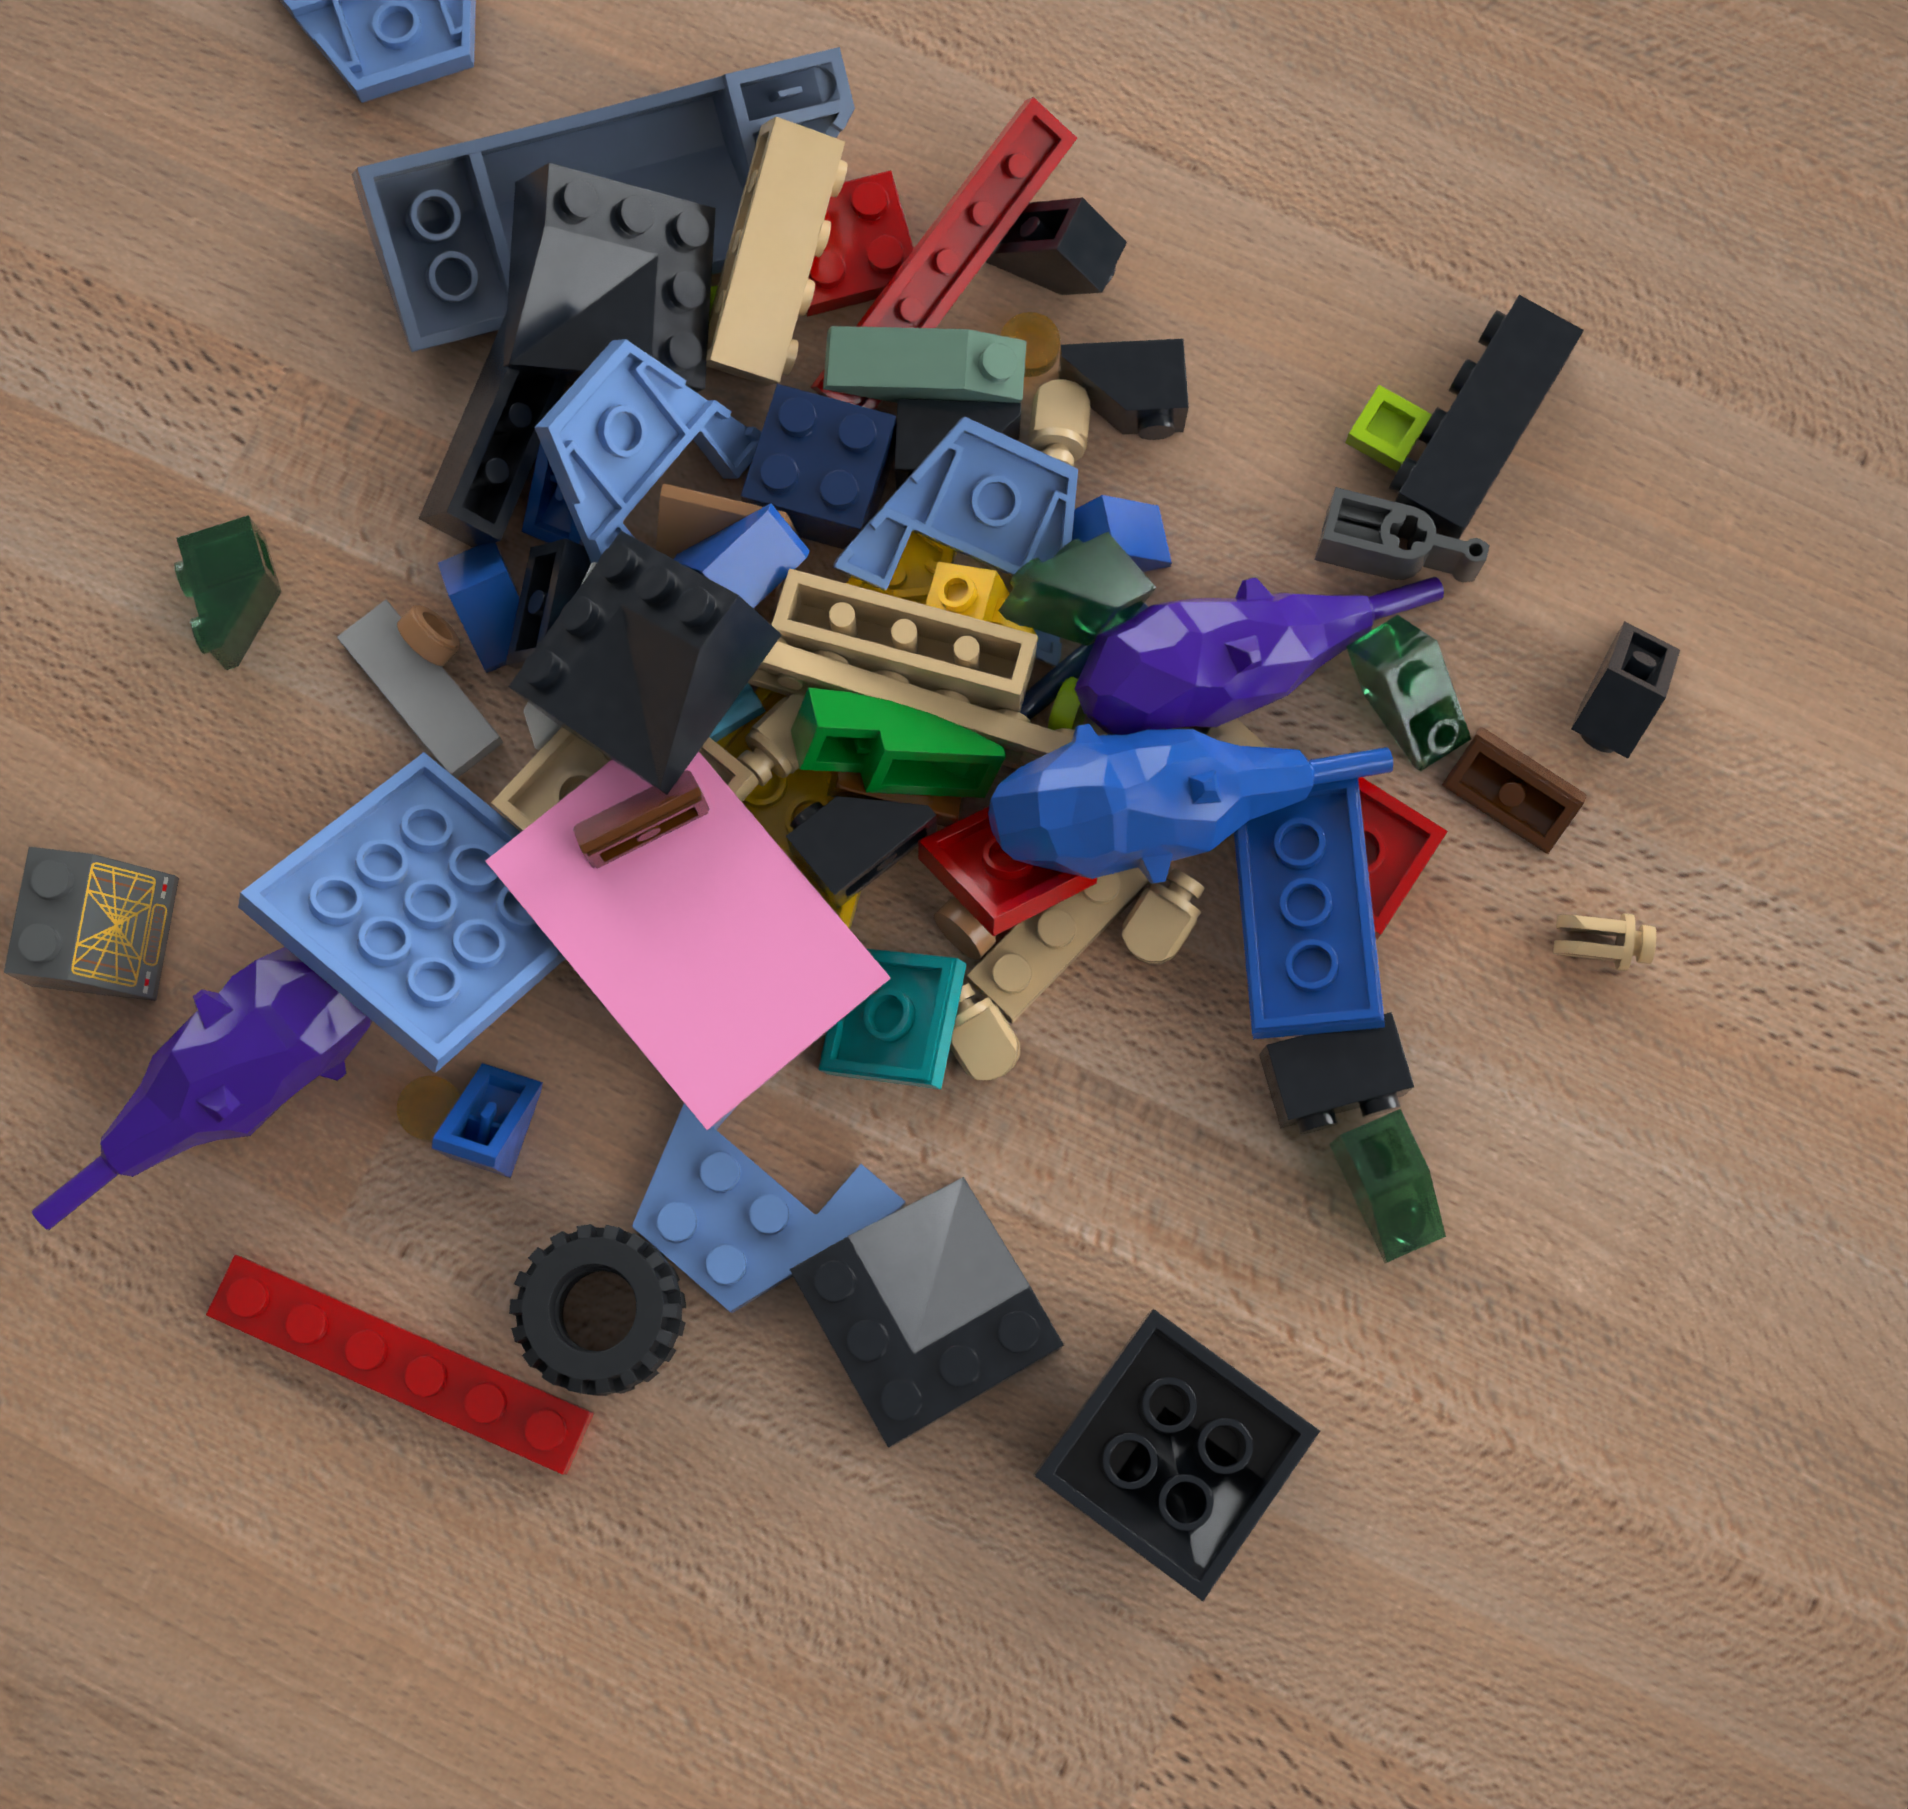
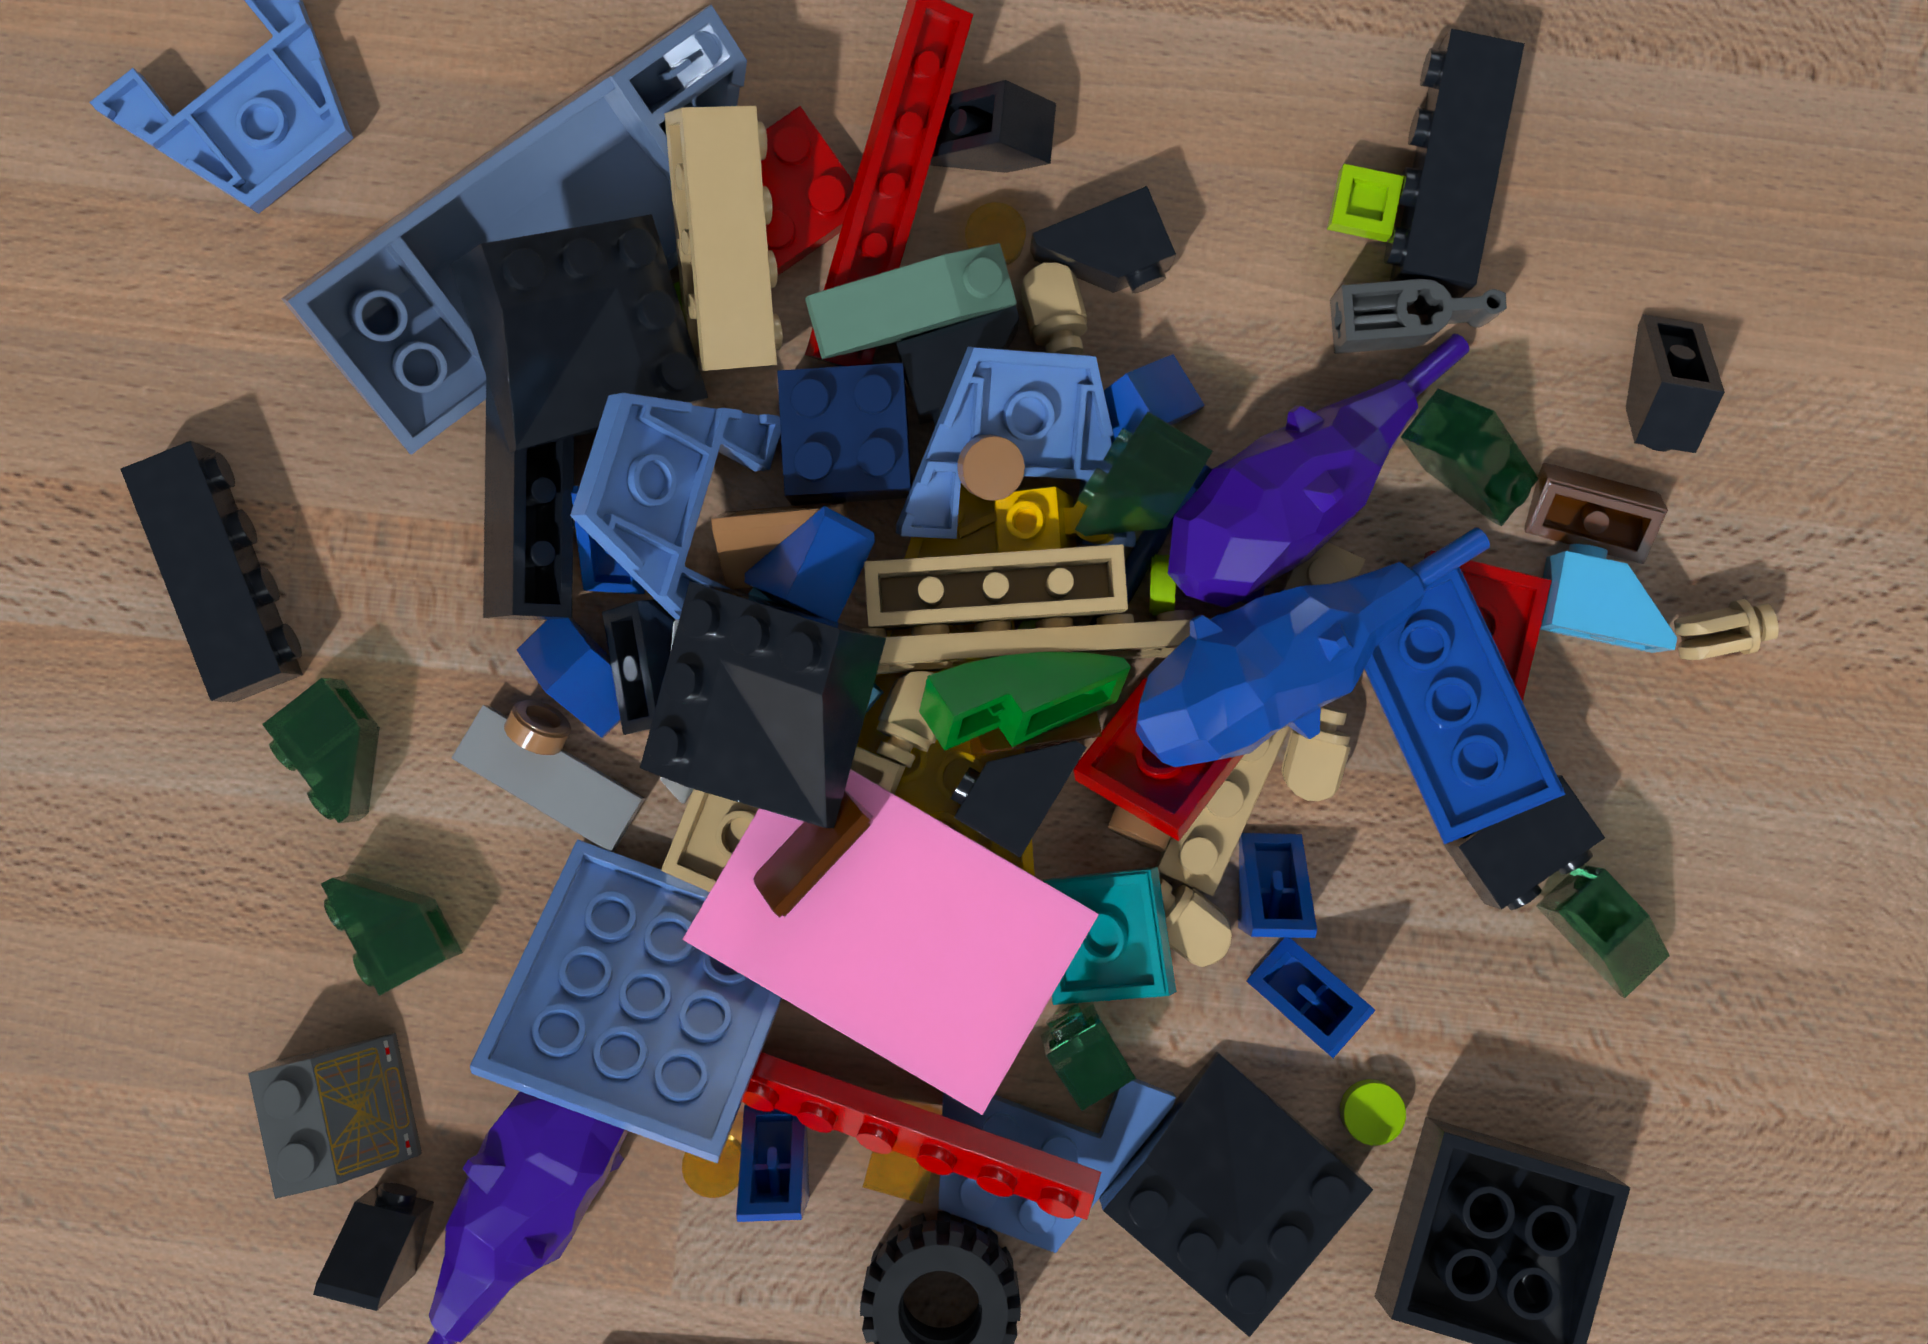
camera: 20 degrees left, 10 degrees up
none -> black brick [120,441,303,702]
none -> black slope [313,1183,434,1311]
none -> clear green slope [321,874,463,996]
none -> red plate [742,1052,1102,1220]
none -> clear yellow plate [862,1151,931,1204]
none -> medium nougat tile [957,434,1025,501]
none -> clear green slope [1040,1003,1136,1111]
none -> blue slope [1238,833,1317,938]
none -> blue slope [1246,937,1376,1058]
none -> lime tile [1340,1079,1406,1146]
none -> medium azure slope [1540,544,1677,653]

